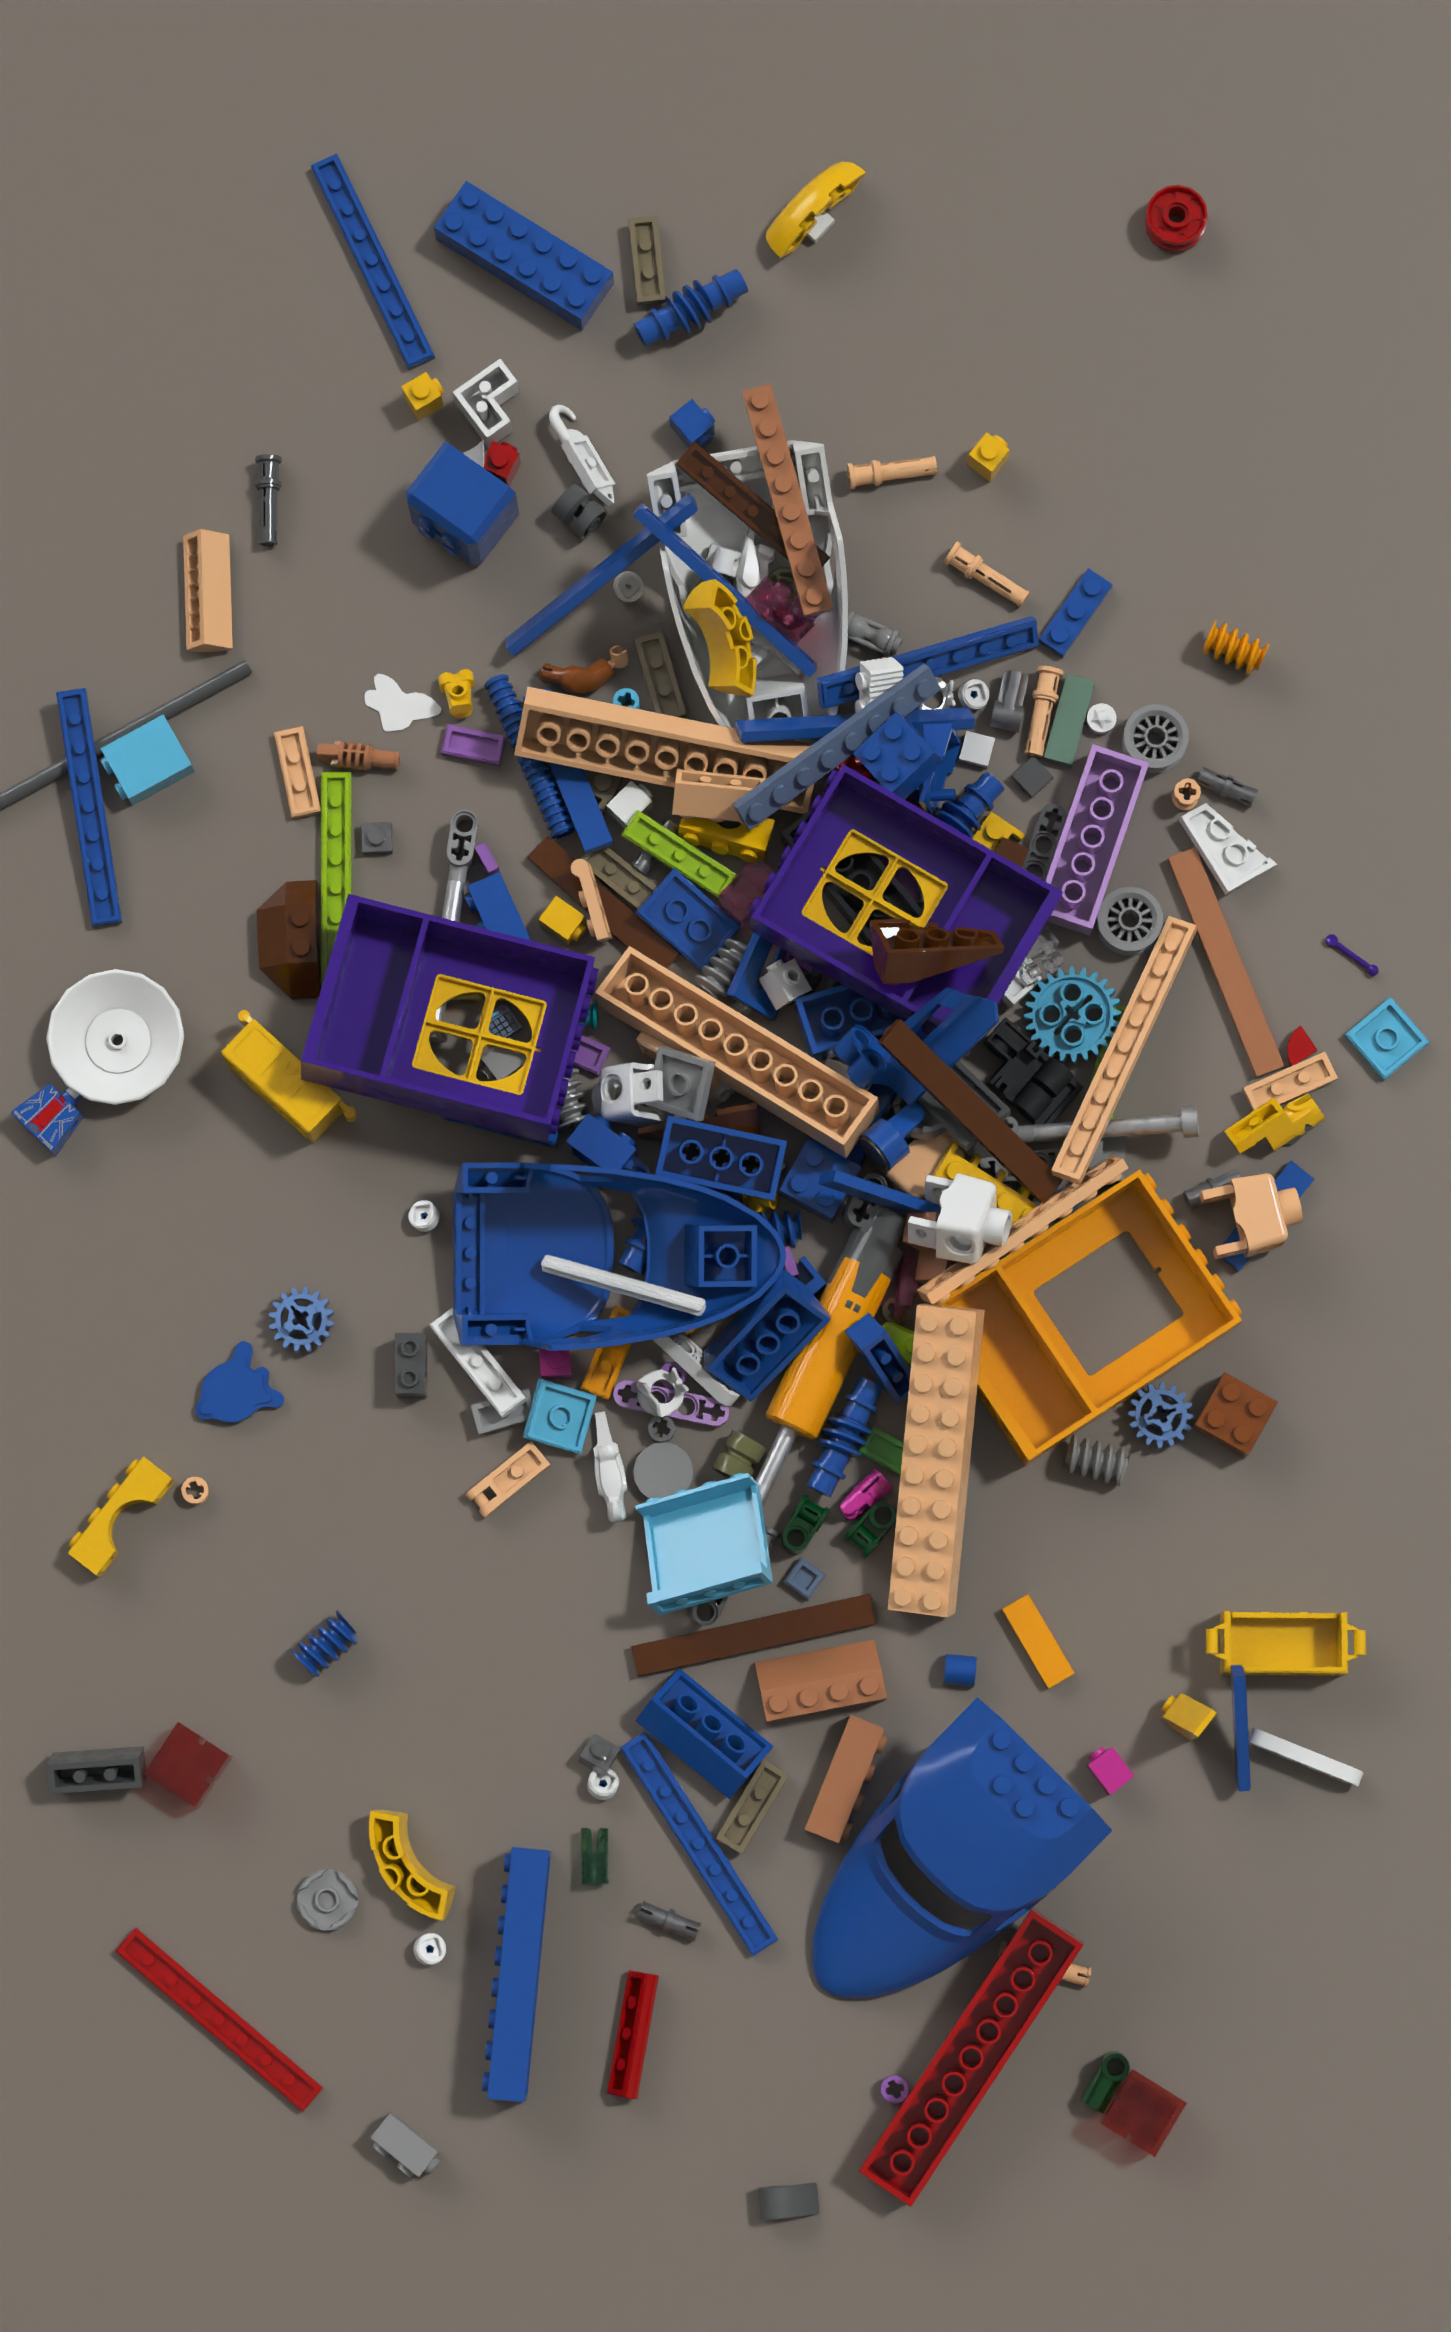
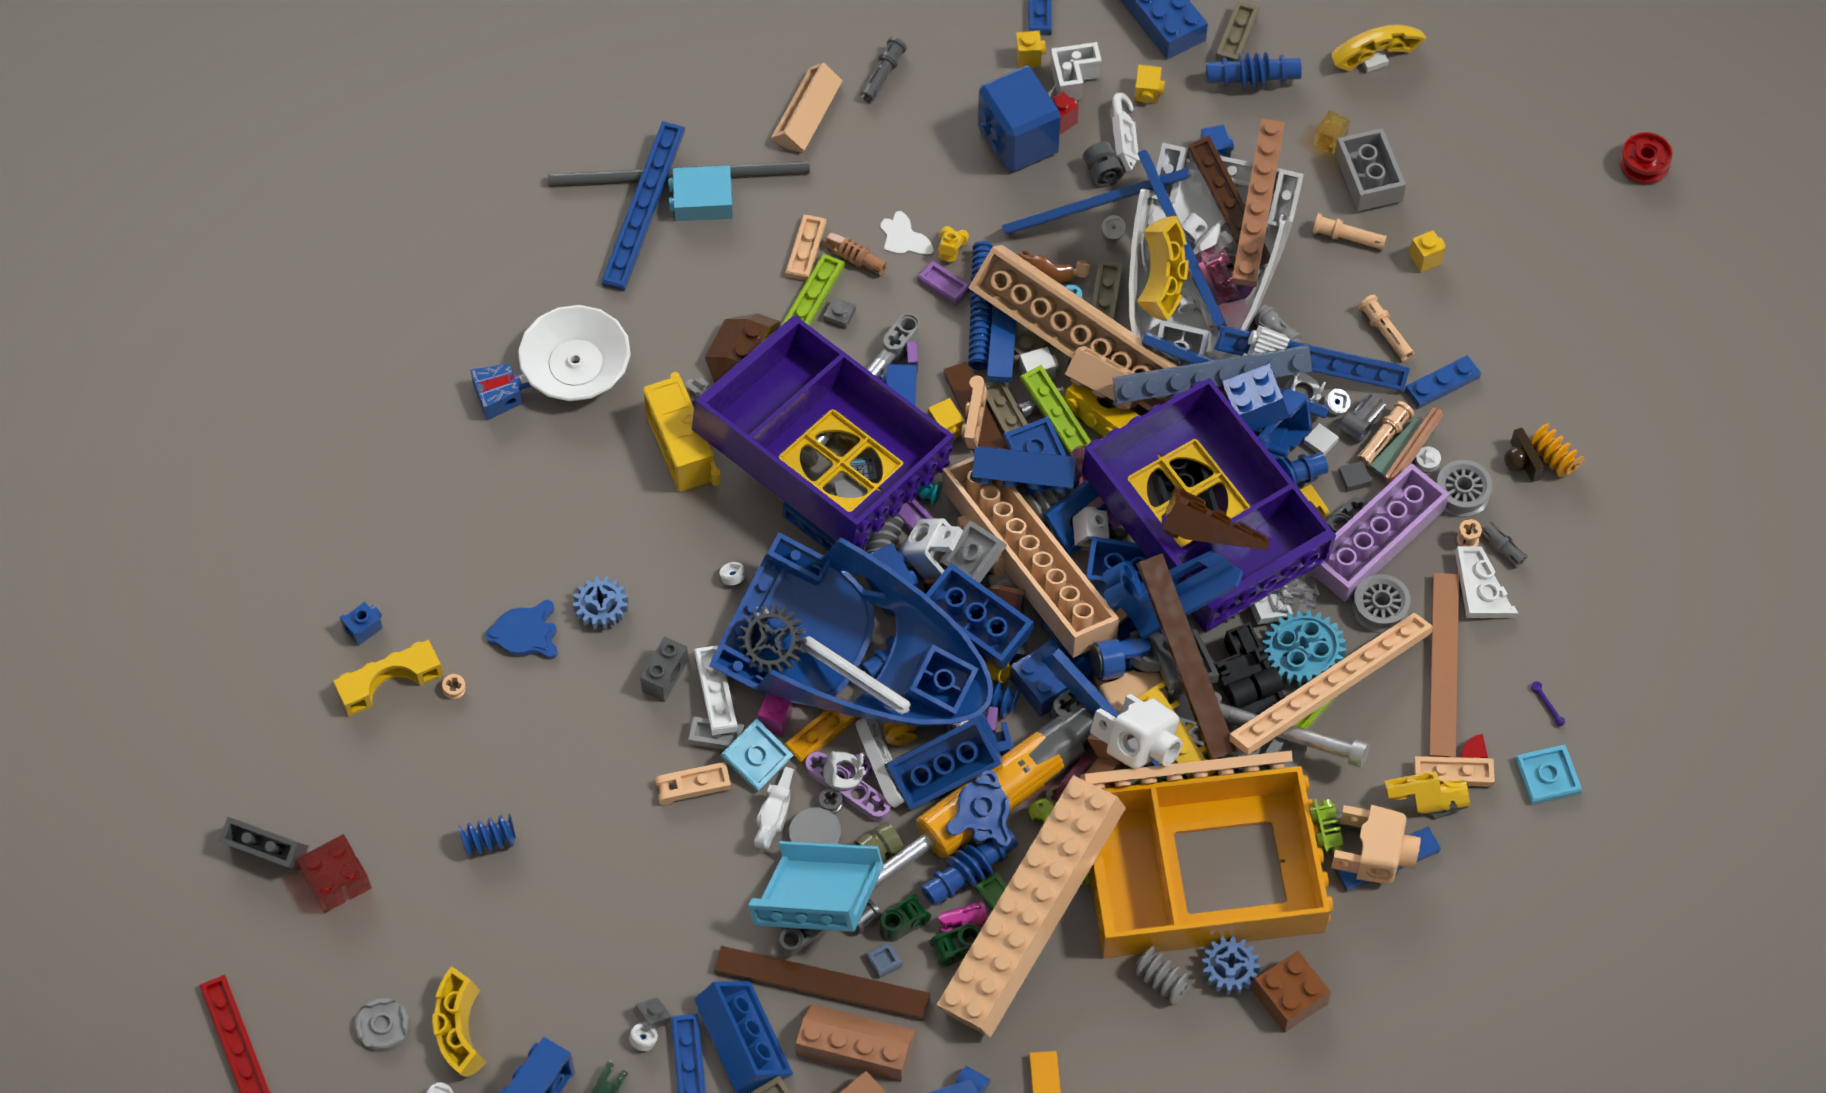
camera: 25 degrees right, 20 degrees down
blue brick [845,1313,911,1405] -> none
none -> blue brick [340,602,383,646]
none -> light grey gear [684,378,710,407]
none -> dark grey gear [738,605,807,674]
none -> blue tile [945,770,1011,847]
none -> blue slope [972,446,1077,492]
none -> yellow brick [1134,65,1165,104]
none -> lime hinge [1310,799,1344,856]
none -> clear yellow brick [1314,111,1350,154]
none -> light grey brick [1335,128,1406,212]
none -> nougat axle [1384,407,1443,484]
none -> dark brown tile [1504,427,1544,482]

